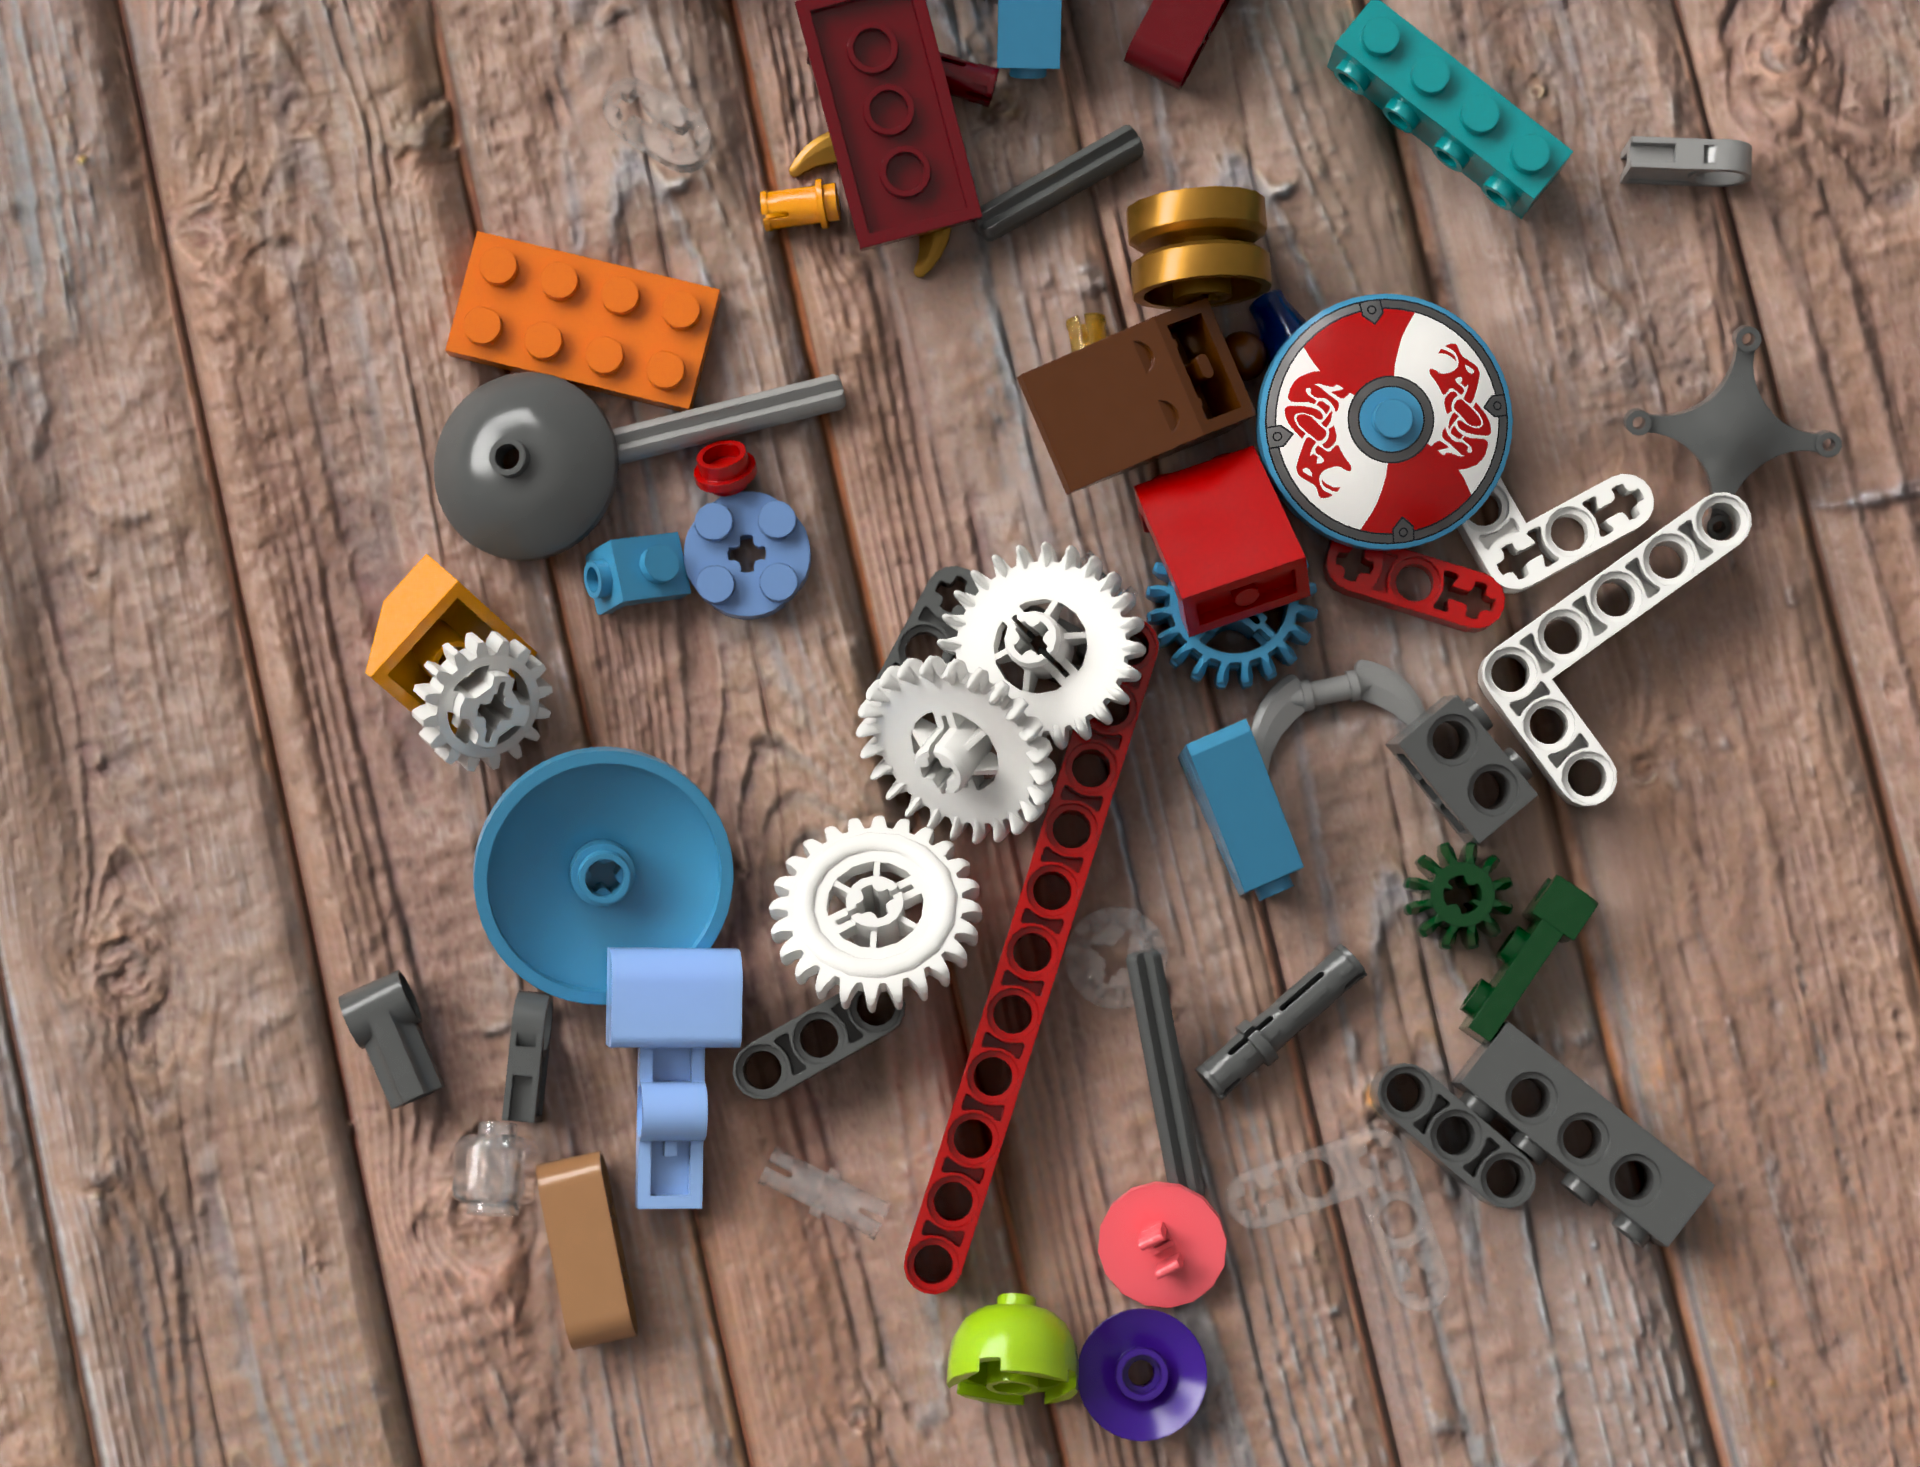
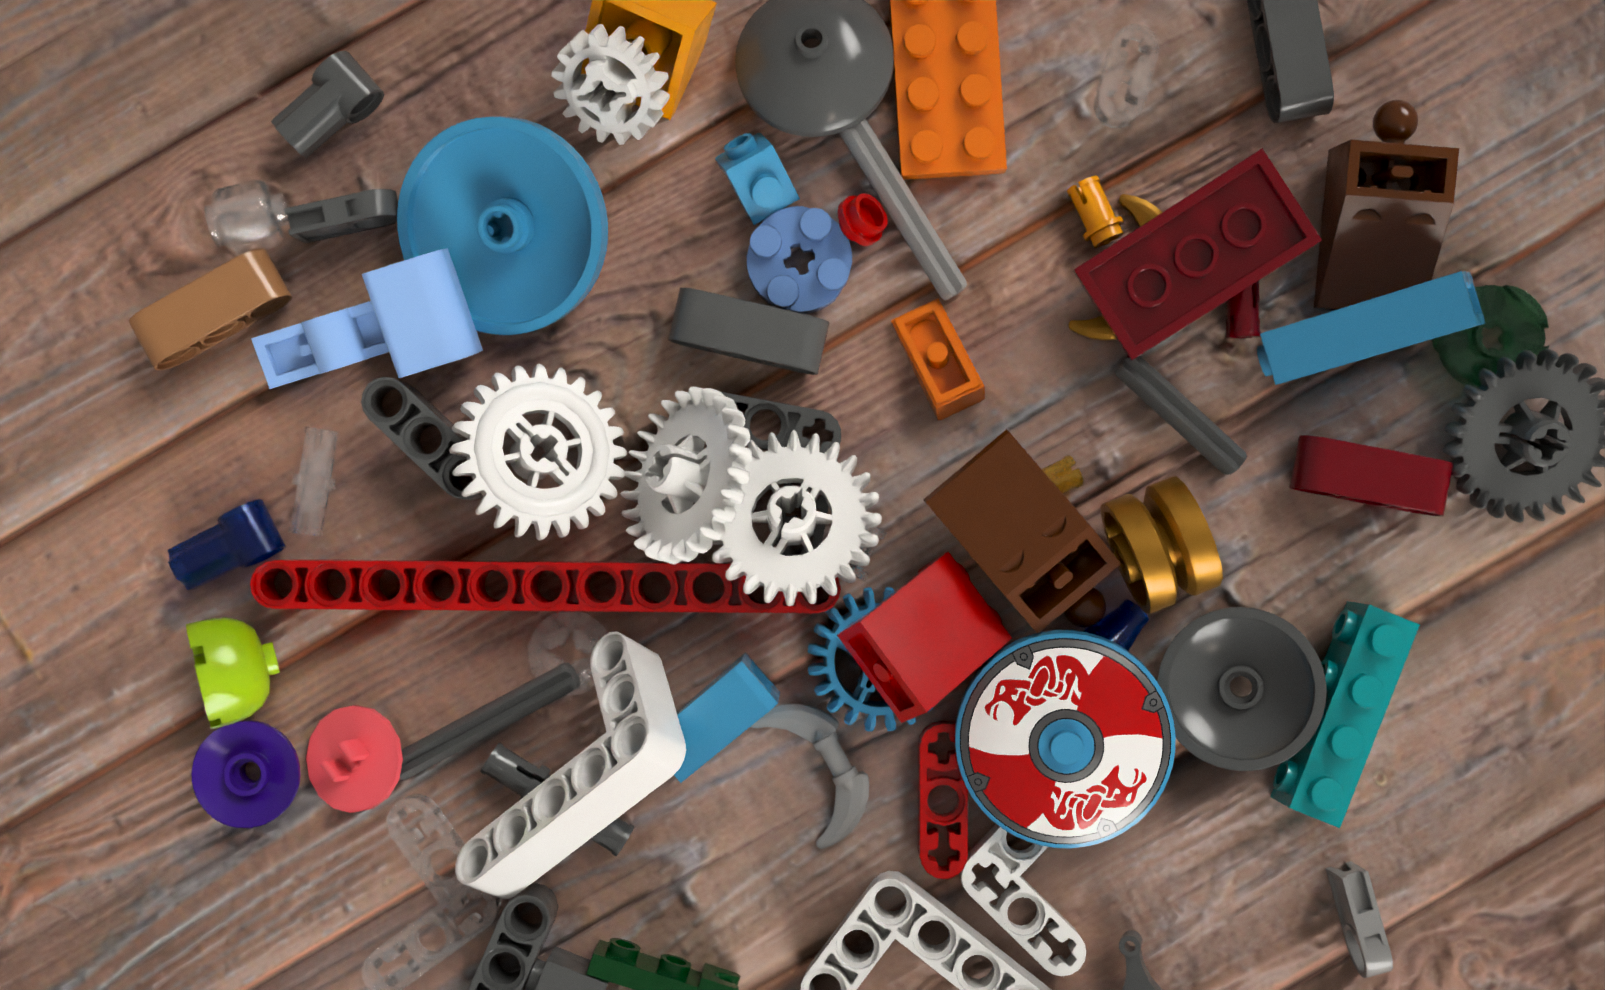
camera: 75 degrees right, 5 degrees up
dark grey brick [1385,695,1538,844] -> none
dark green gear [1403,842,1513,950] -> none
none -> clear blue piece [167,499,287,590]
none -> white beam [455,631,686,899]
none -> dark grey beam [668,288,830,375]
none -> orange slope [891,298,985,420]
none -> dark grey dish [1158,607,1327,771]

